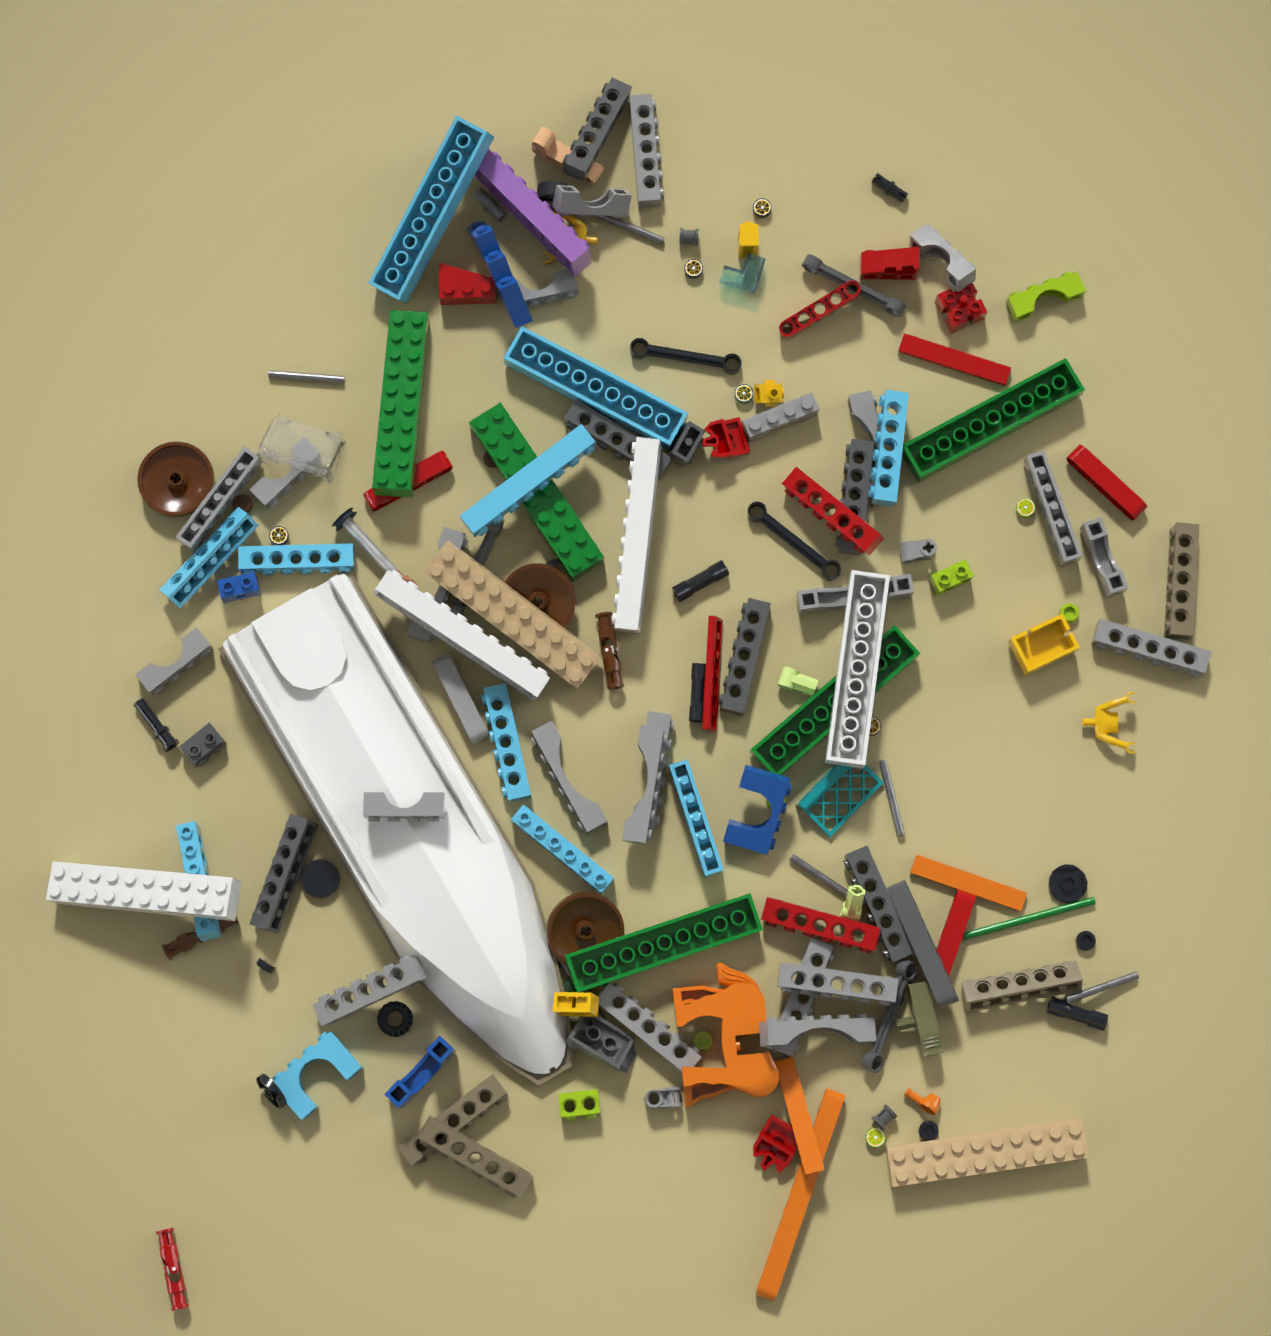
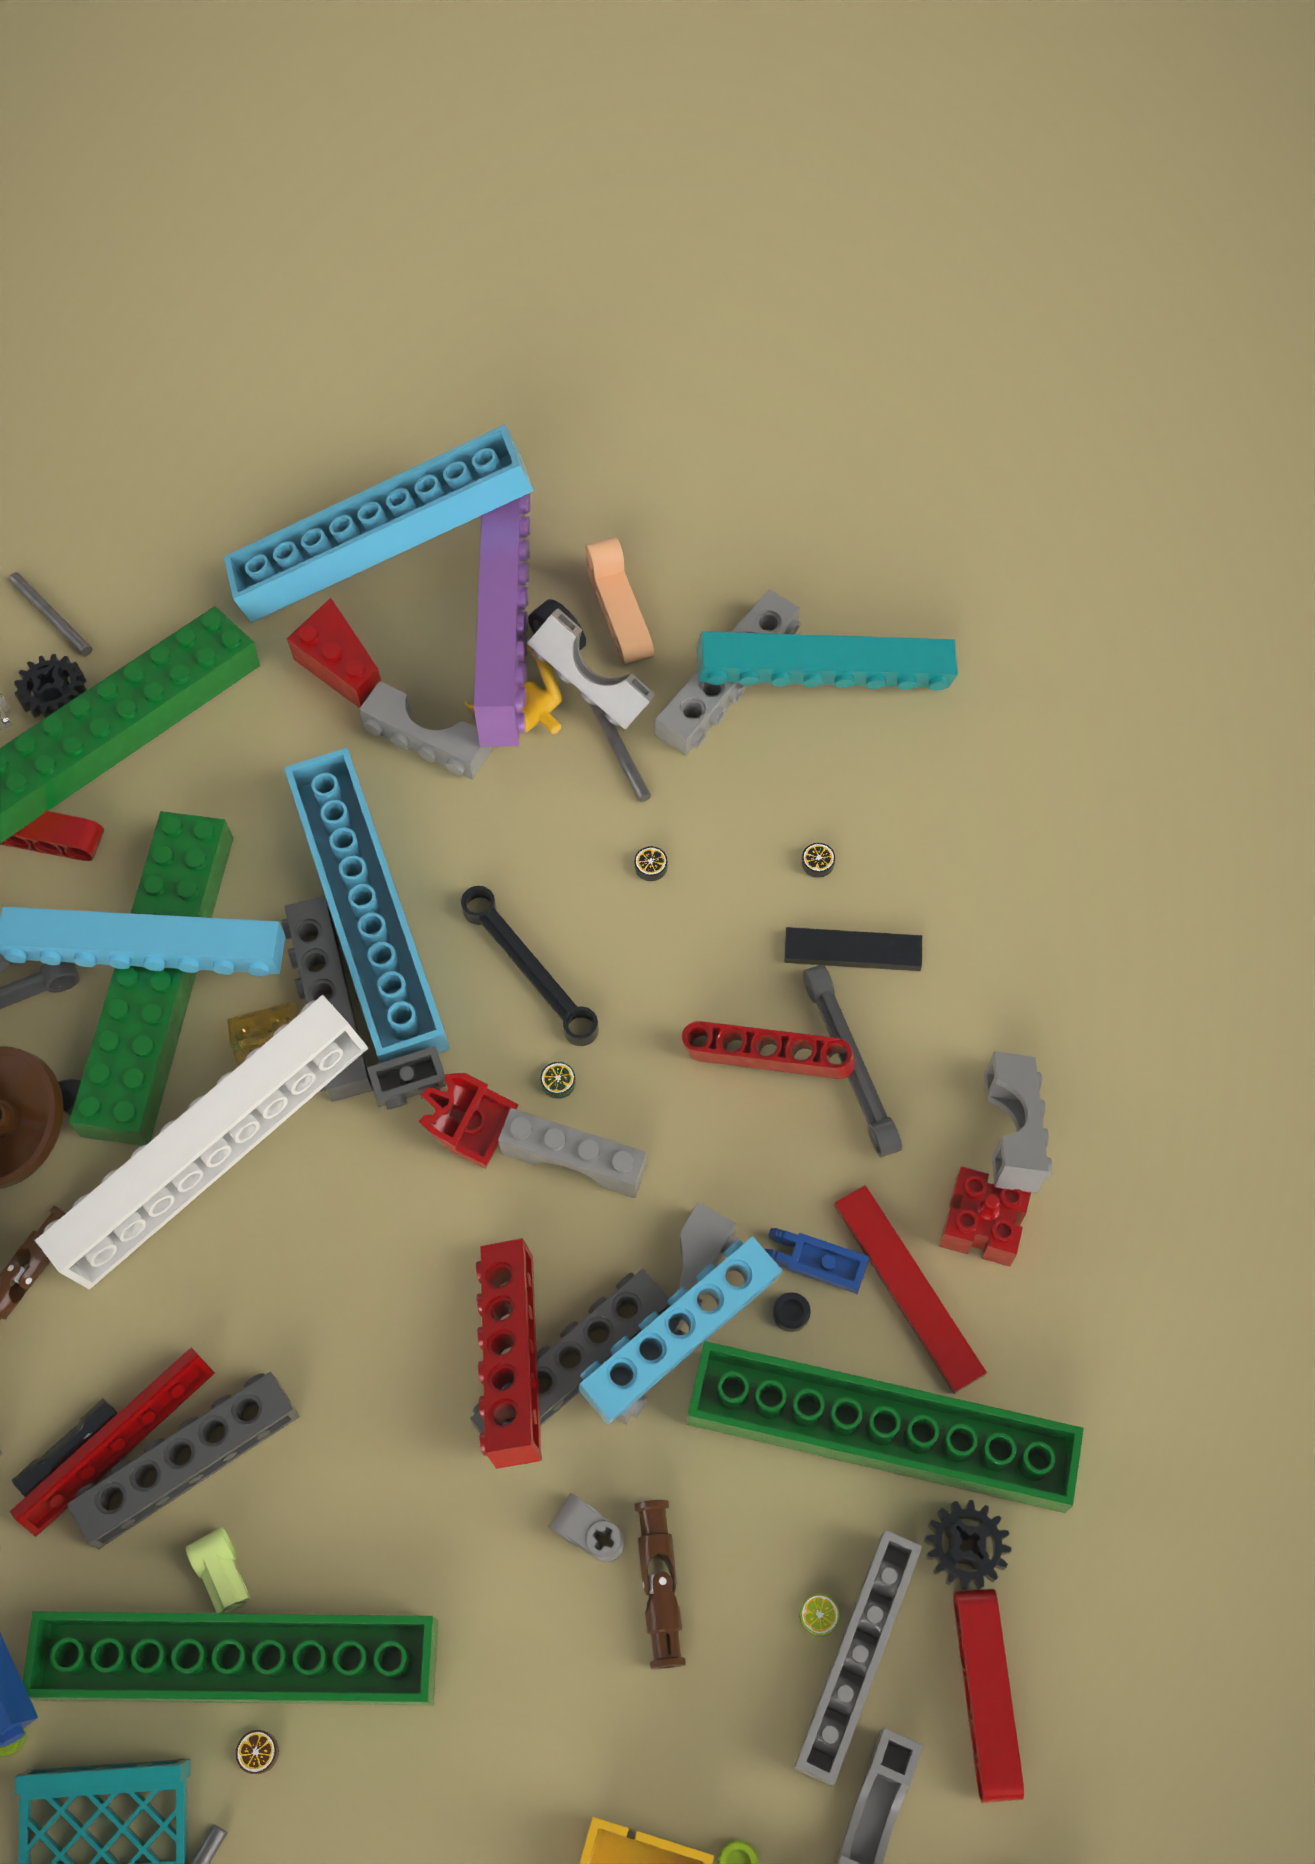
camera: 45 degrees right, 15 degrees down
blue arch [467,221,533,328] -> none
light grey pin [472,188,507,222] -> none
dark grey brick [562,77,632,182] -> none
black axle [672,560,729,602] -> none
dark grey bush [679,228,699,245] -> none
clear light blue brick [719,253,766,295] -> none
yellow brick [738,222,759,258] -> none
black piece [747,501,841,581] -> none
yellow brick [754,380,784,407] -> none
light grey arch [796,574,914,614] -> none
white brick [825,570,890,768] -> none
red wedge [860,247,920,280] -> none
black pin [871,173,909,203] -> none
lime brick [929,559,974,596] -> none
lime arch [1006,271,1086,323] -> none
none -> black gear [14,654,87,718]
none -> clear yellow bracket [227,1001,299,1066]
none -> reddish brown piece [634,1500,686,1669]
none -> teal brick [697,632,958,691]
none -> blue hinge [764,1228,869,1294]
none -> black tile [773,1292,811,1332]
none -> black tile [784,927,922,971]
none -> black gear [924,1500,1011,1590]

